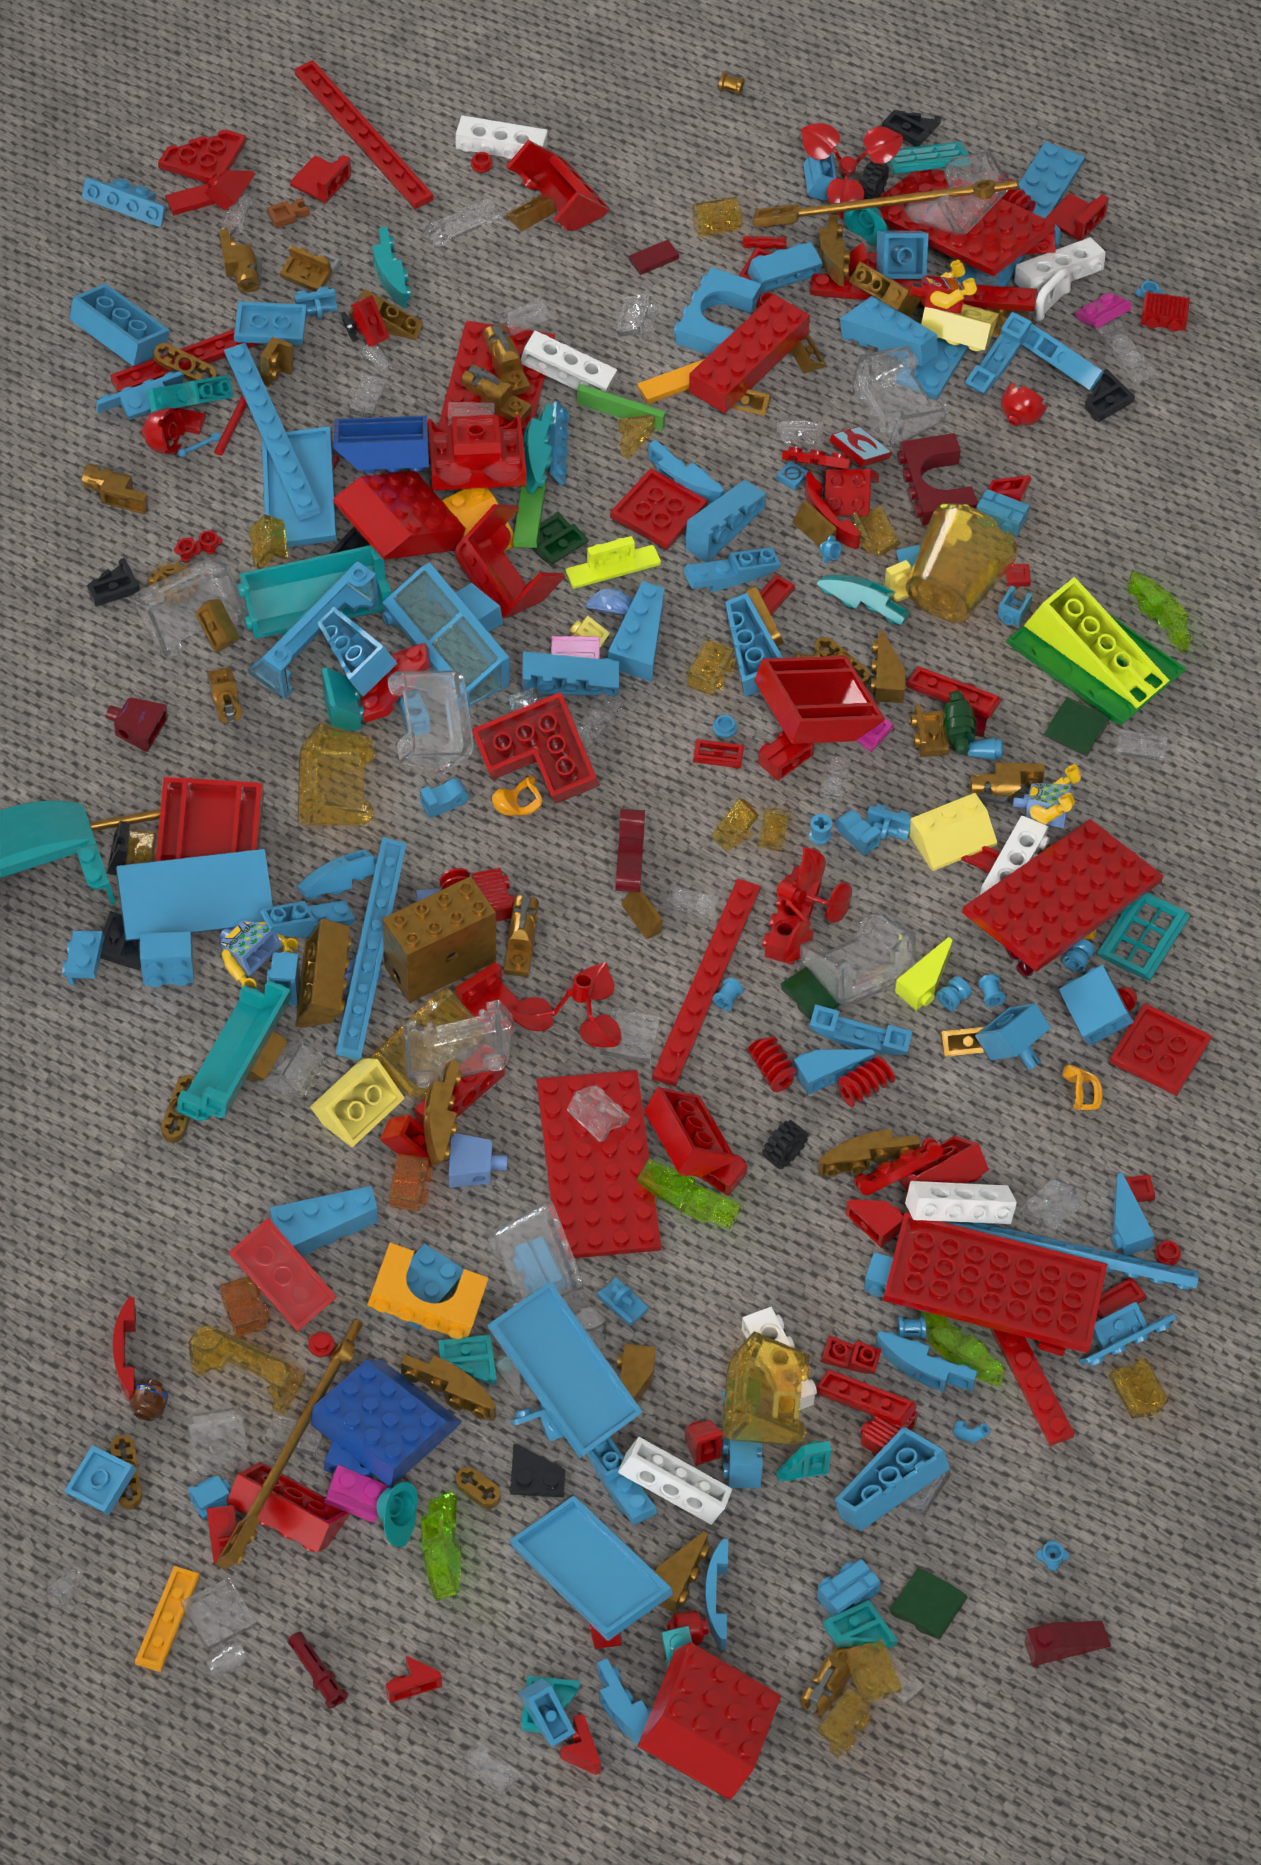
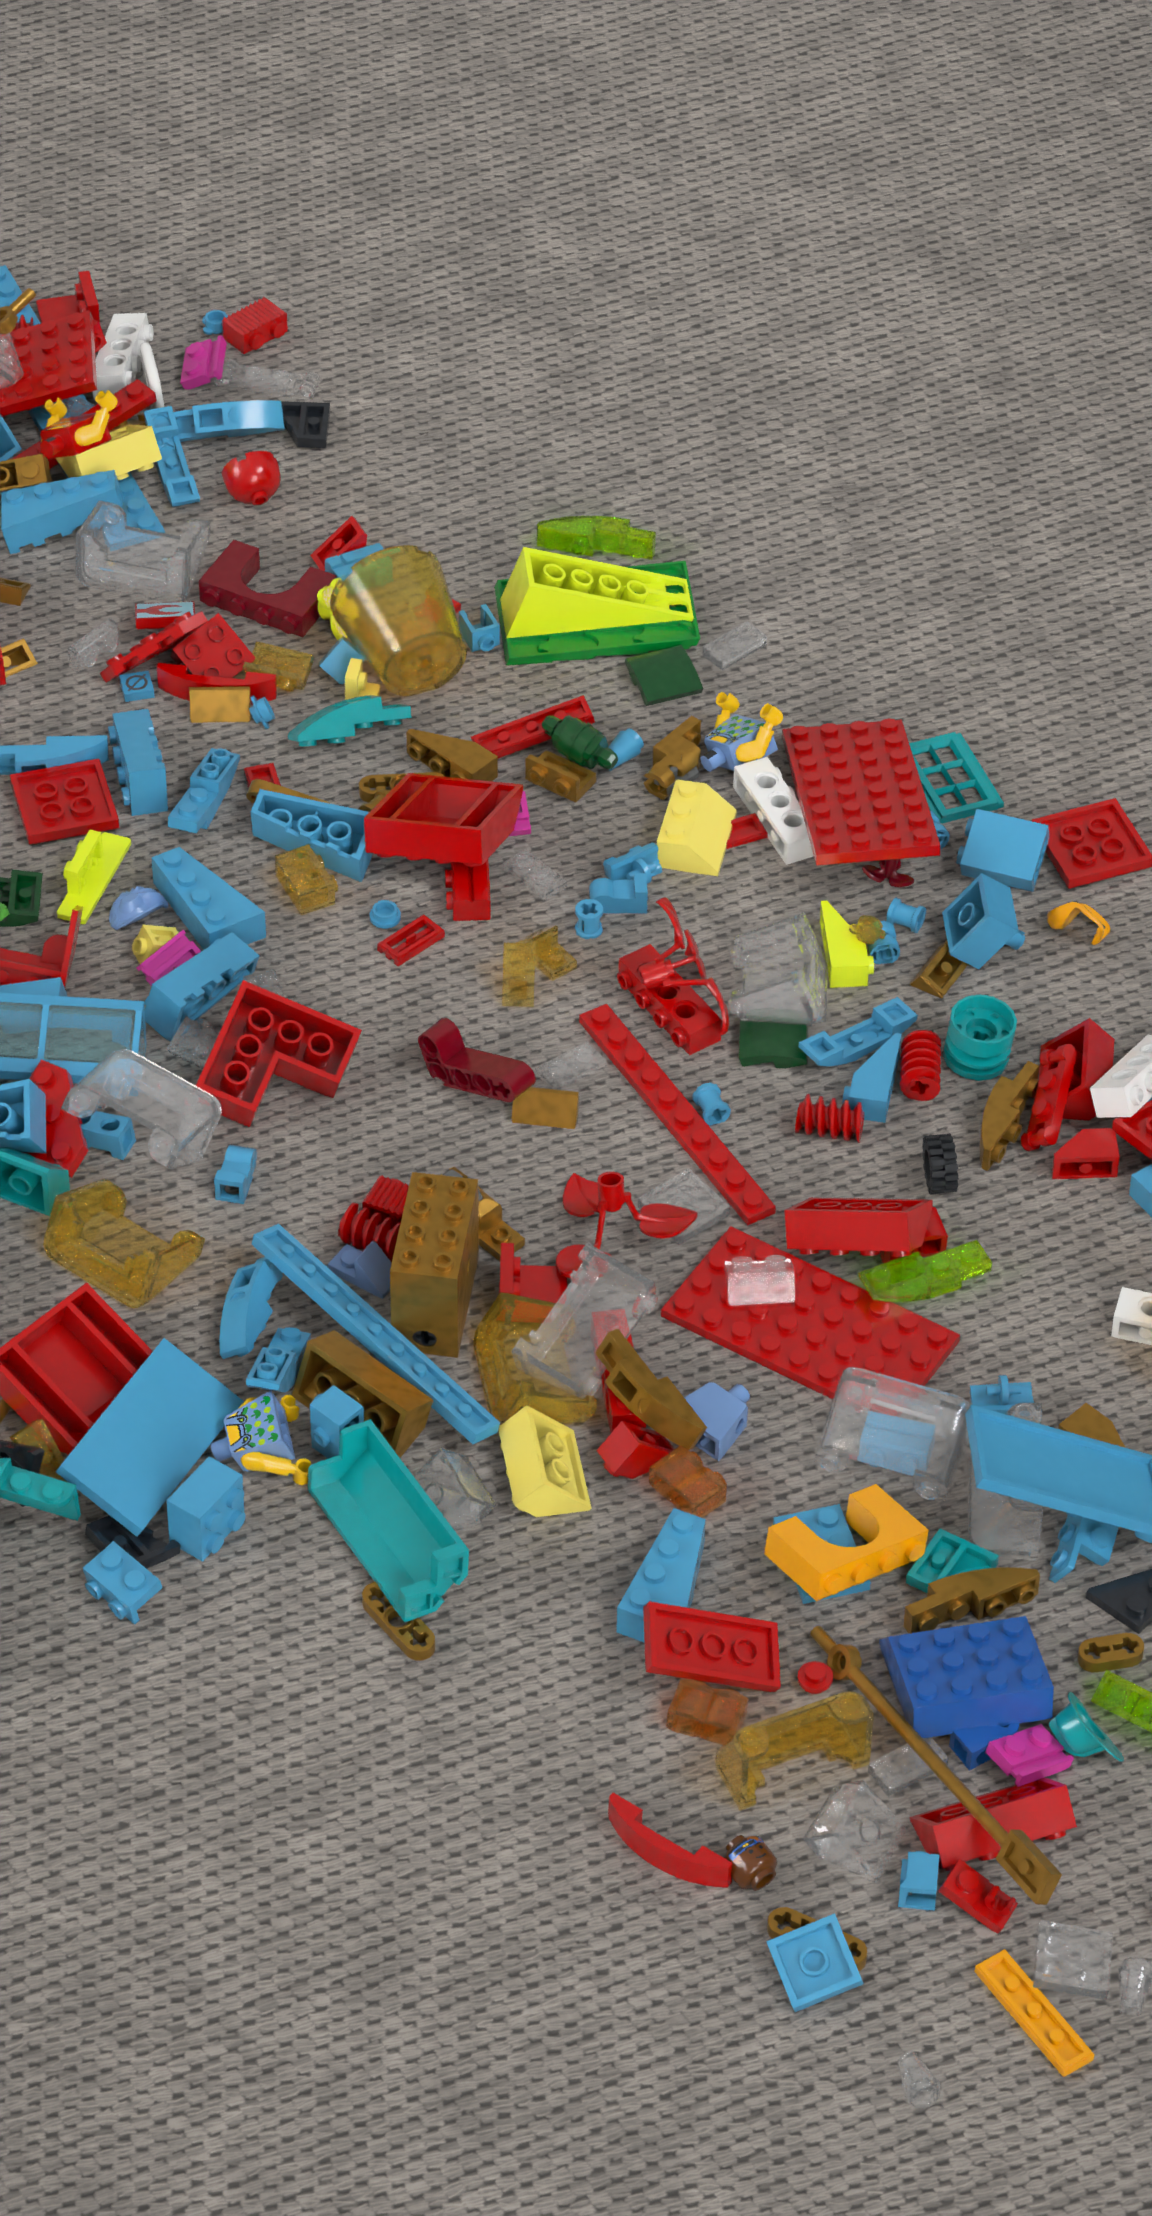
camera: 50 degrees left, 10 degrees down
light orange piece [492,775,542,816] -> none
none -> clear yellow plate [849,915,886,944]
none -> teal wheel [943,994,1017,1081]

